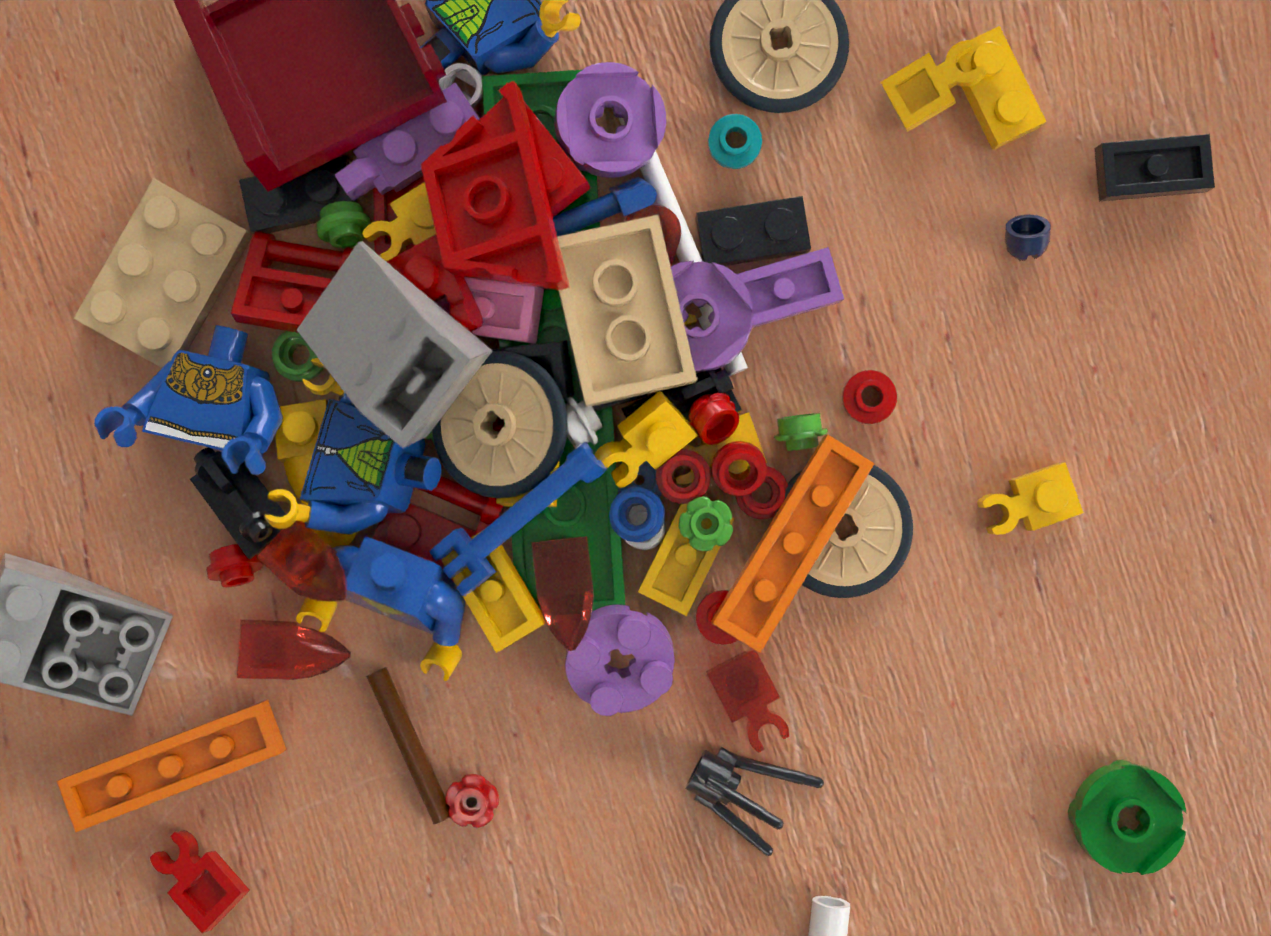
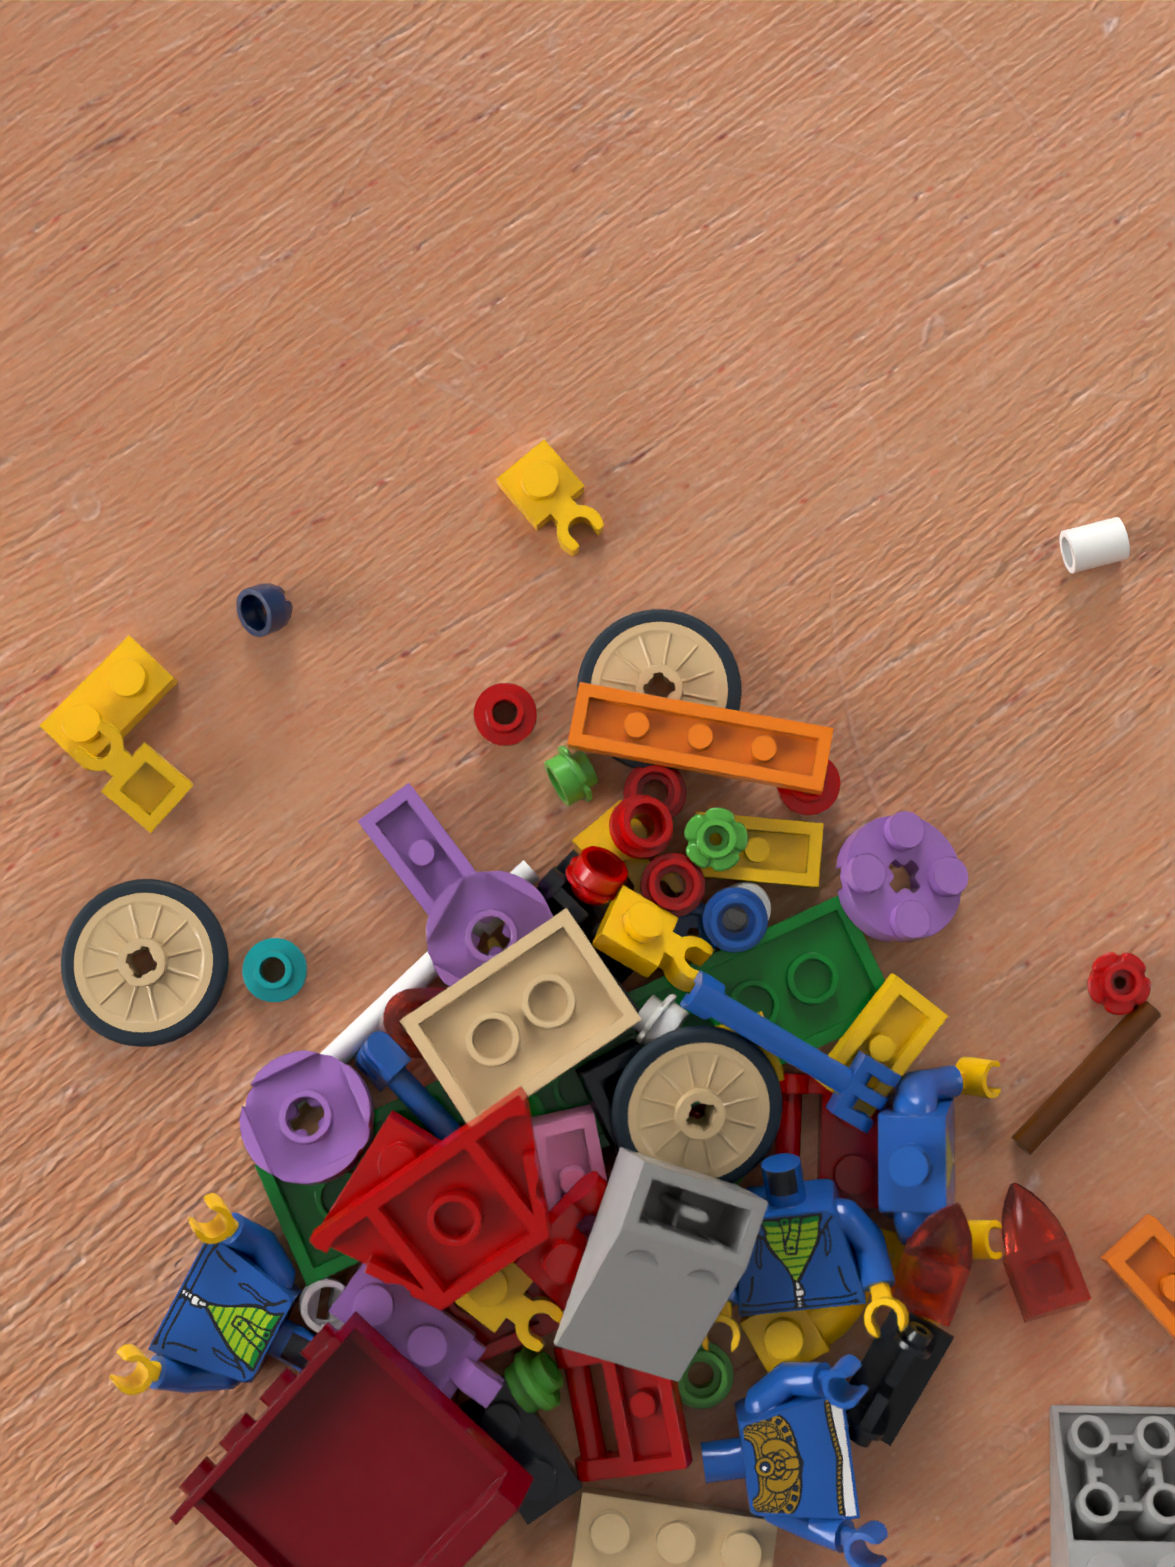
camera: 110 degrees left, 5 degrees down
red plate [206,544,263,587] -> none
clear red plate [531,535,594,651] -> none
black plant [685,747,824,856] -> none
black plate [696,196,811,266] -> none
clear red plate [706,648,789,752] -> none
green plate [1068,760,1187,875] -> none
black plate [1094,134,1215,202] -> none

